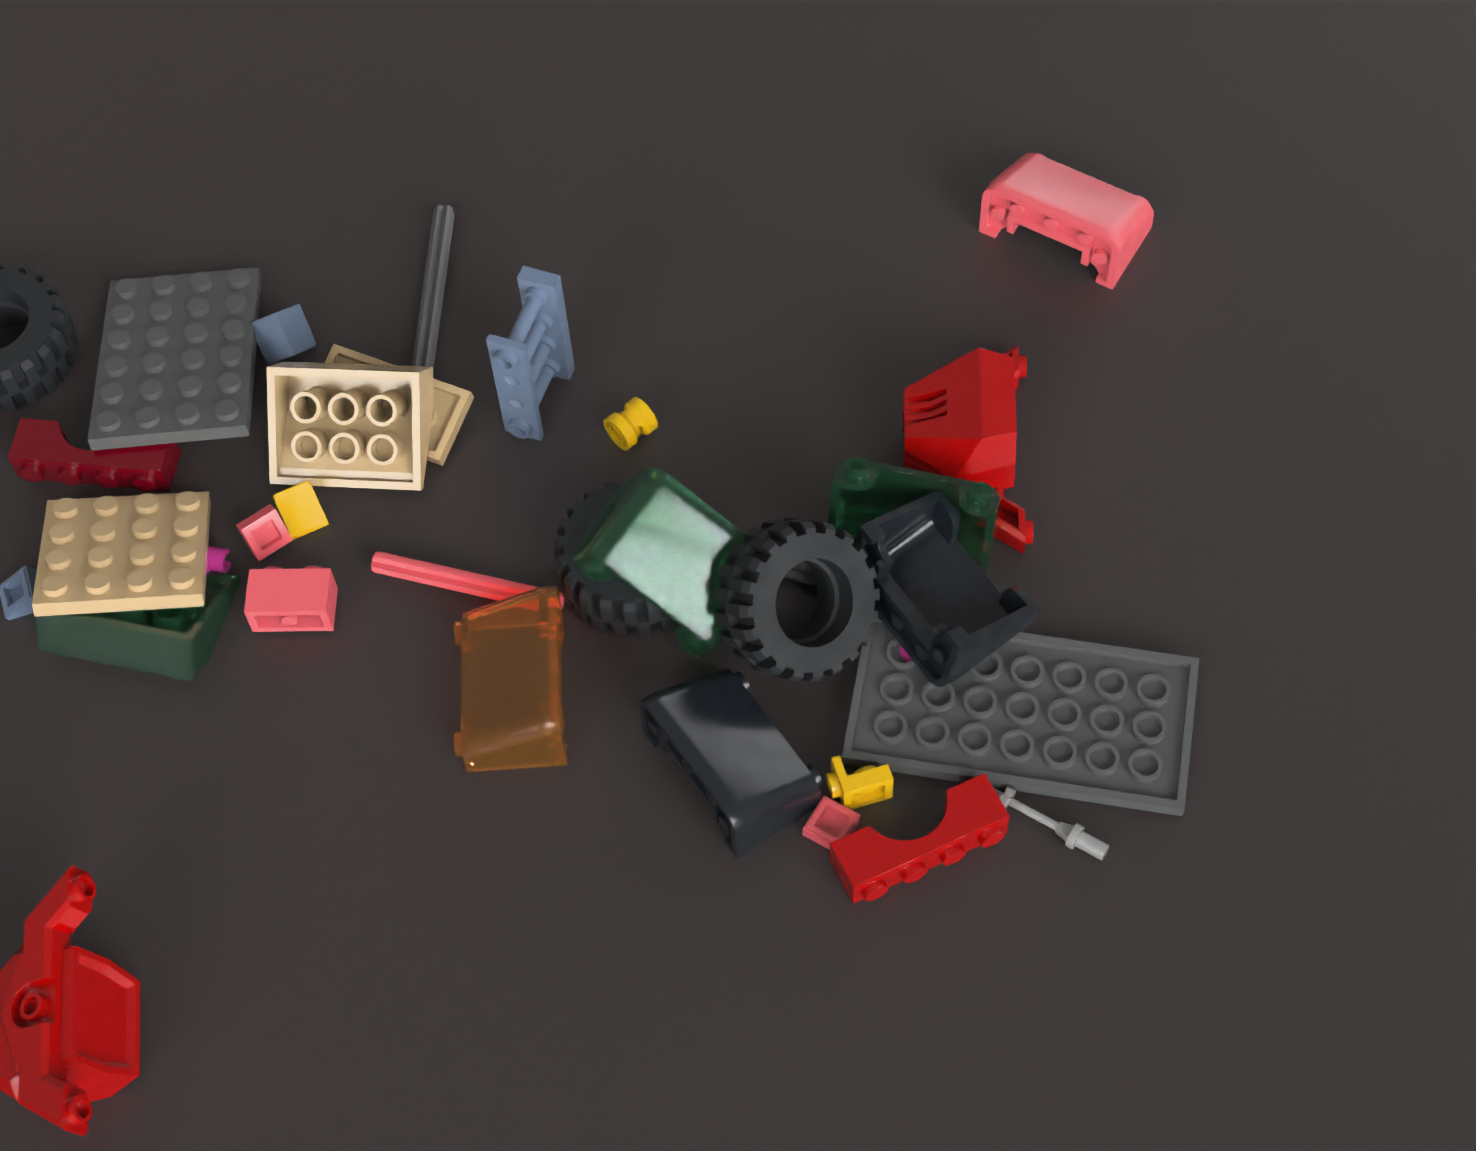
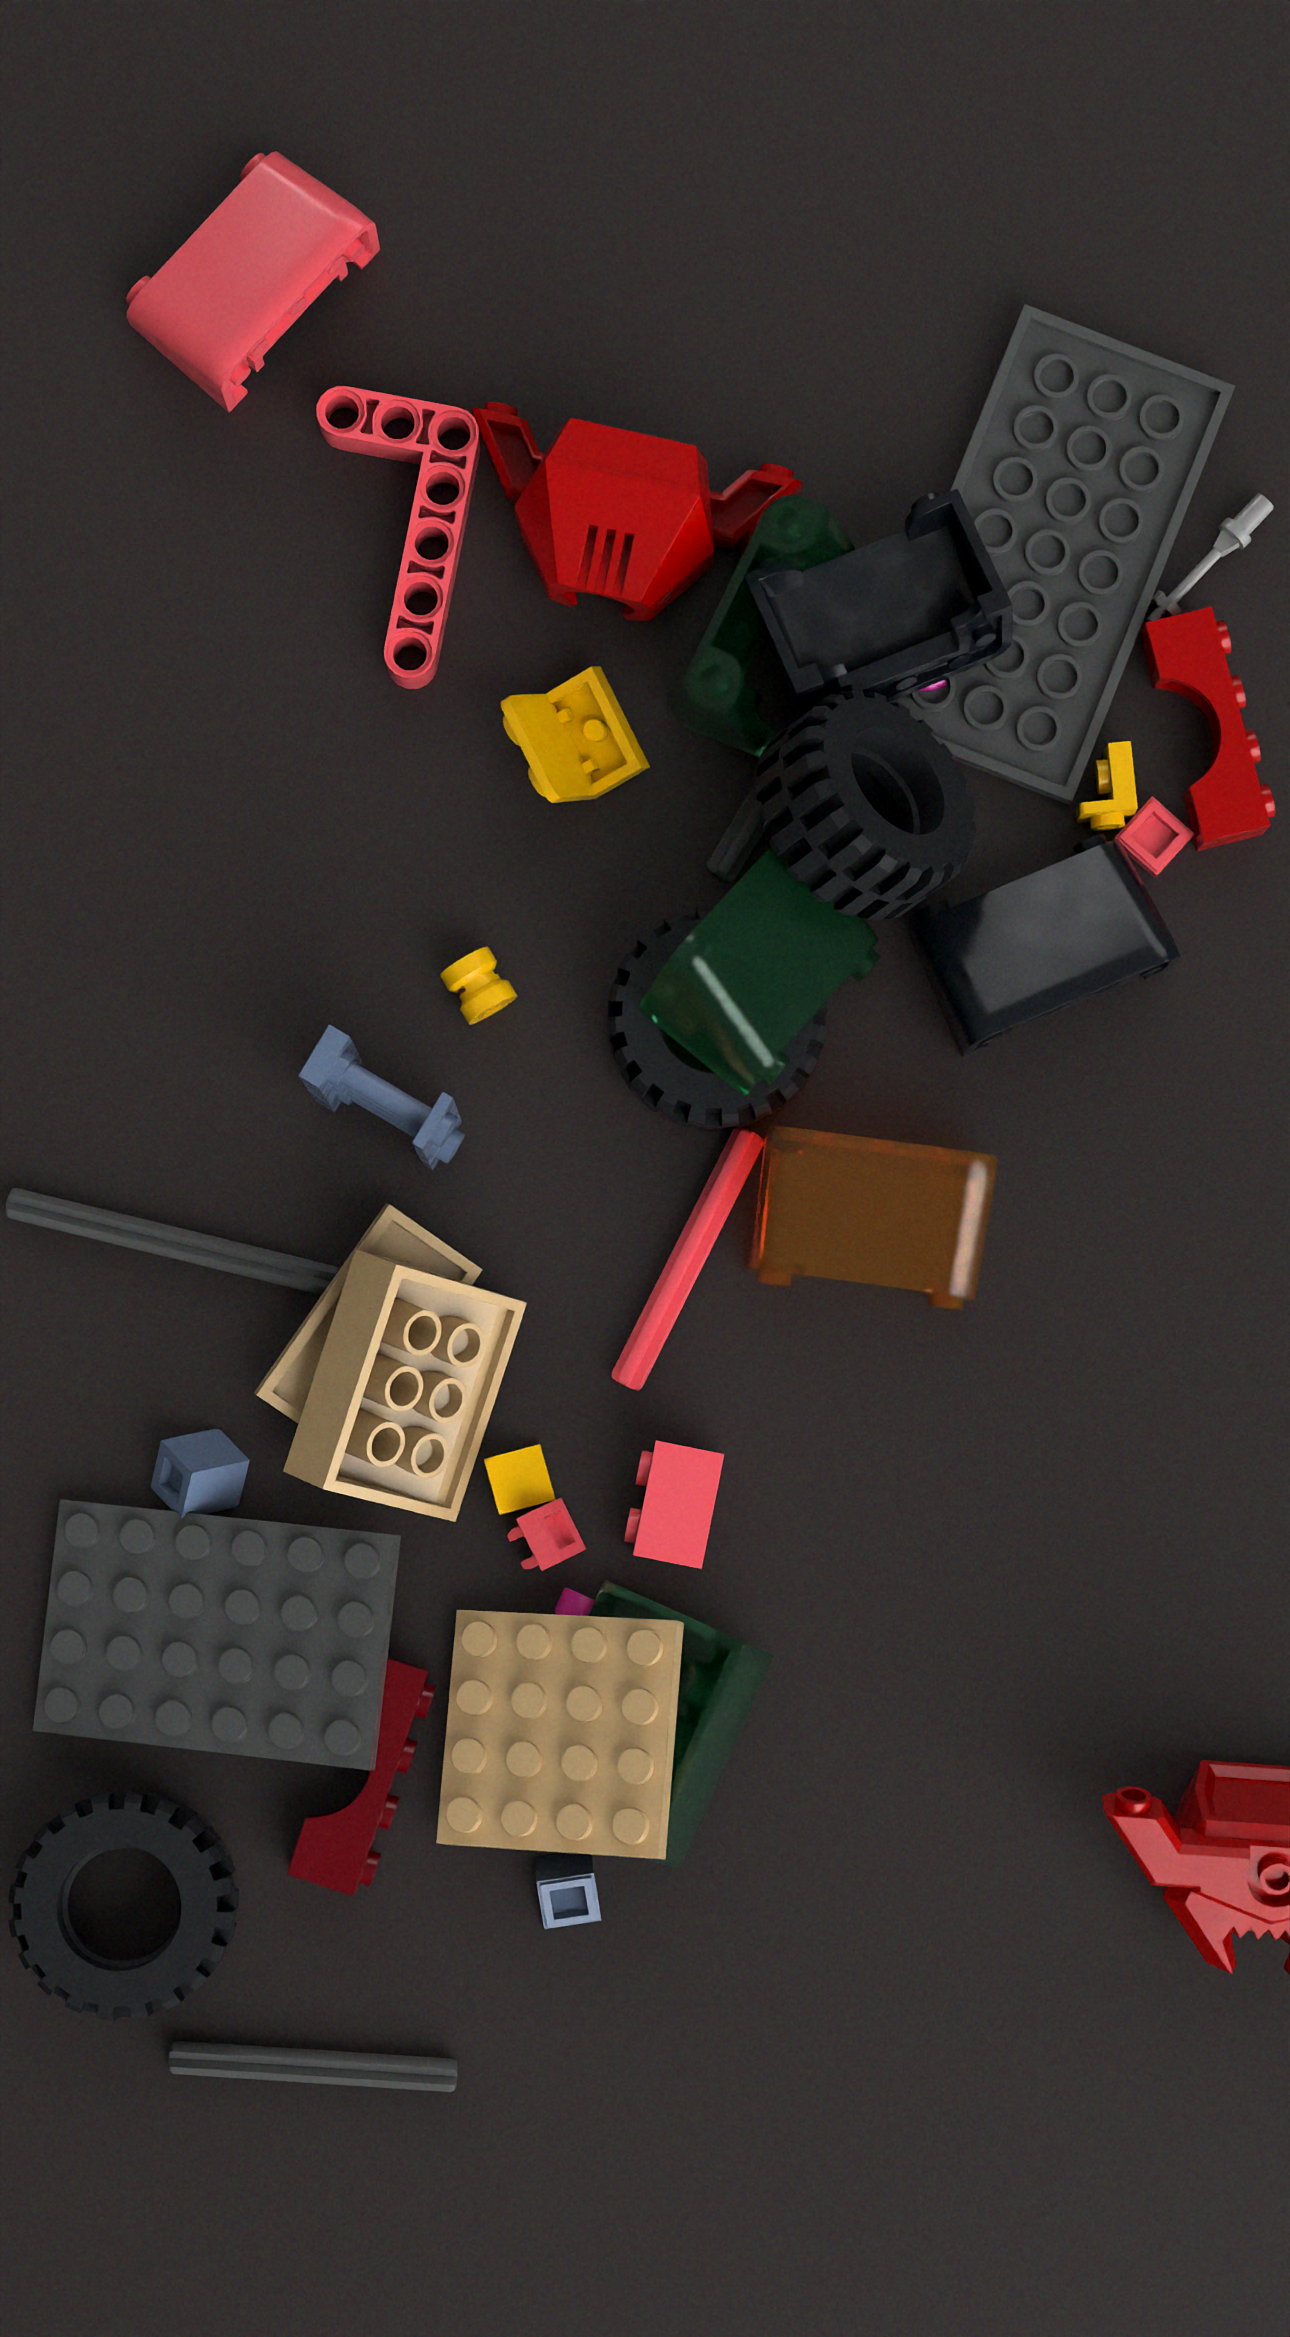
camera: 85 degrees left, 25 degrees up
none -> coral beam [316,386,481,689]
none -> yellow bracket [500,666,650,803]

